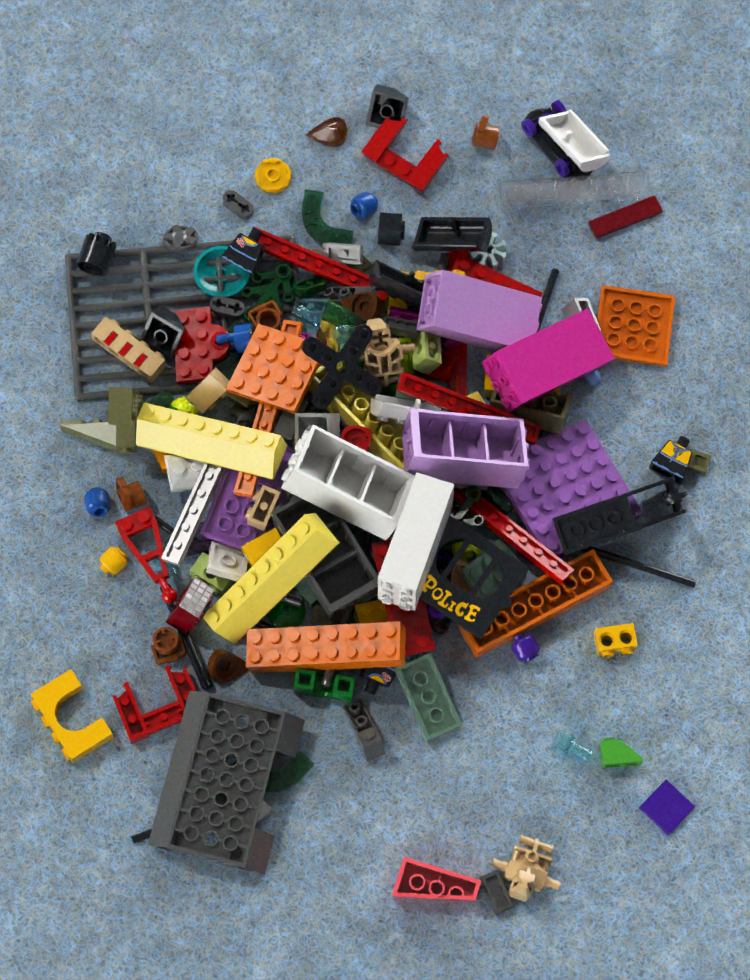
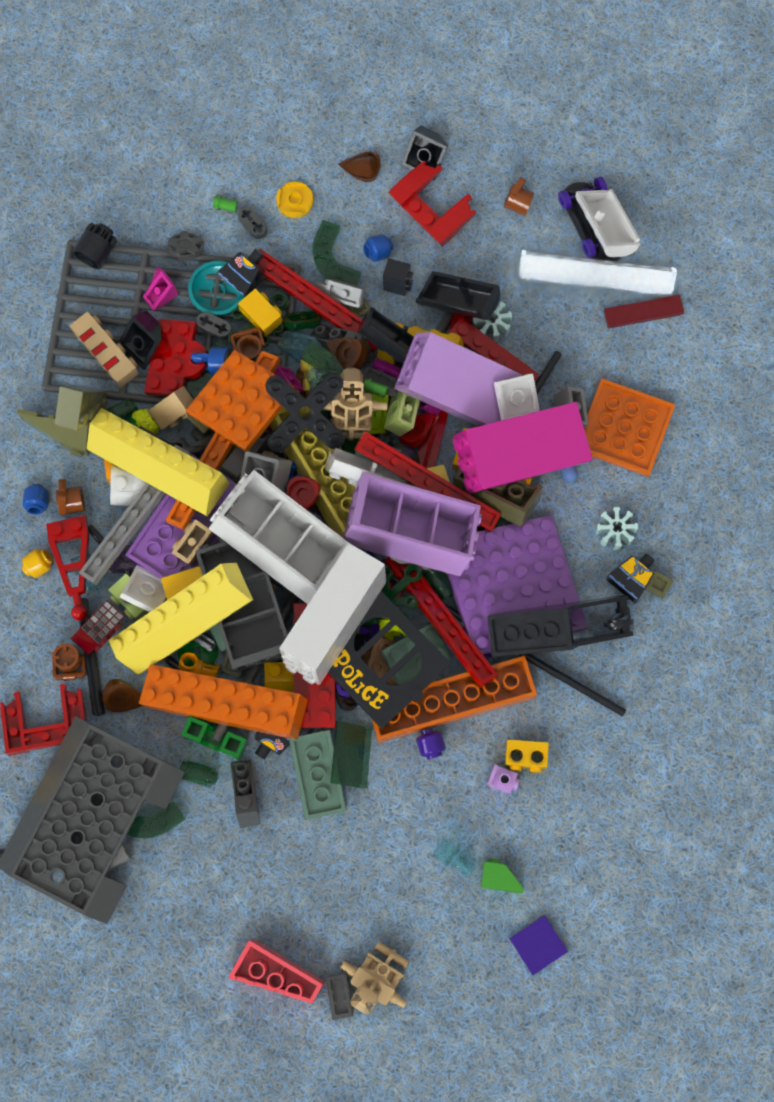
camera: 20 degrees right, 5 degrees up
none -> dark pink slope [143,267,178,311]
none -> light orange connector [179,652,220,677]
none -> clear green head [180,760,219,788]
none -> bright green pin [213,195,238,213]
none -> yellow brick [238,289,283,337]
none -> clear green piece [331,721,373,789]
none -> bright green pin [363,378,389,398]
none -> lavender brick [487,765,520,794]
none -> white plate [494,373,540,421]
none -> light aqua gear [596,507,638,551]

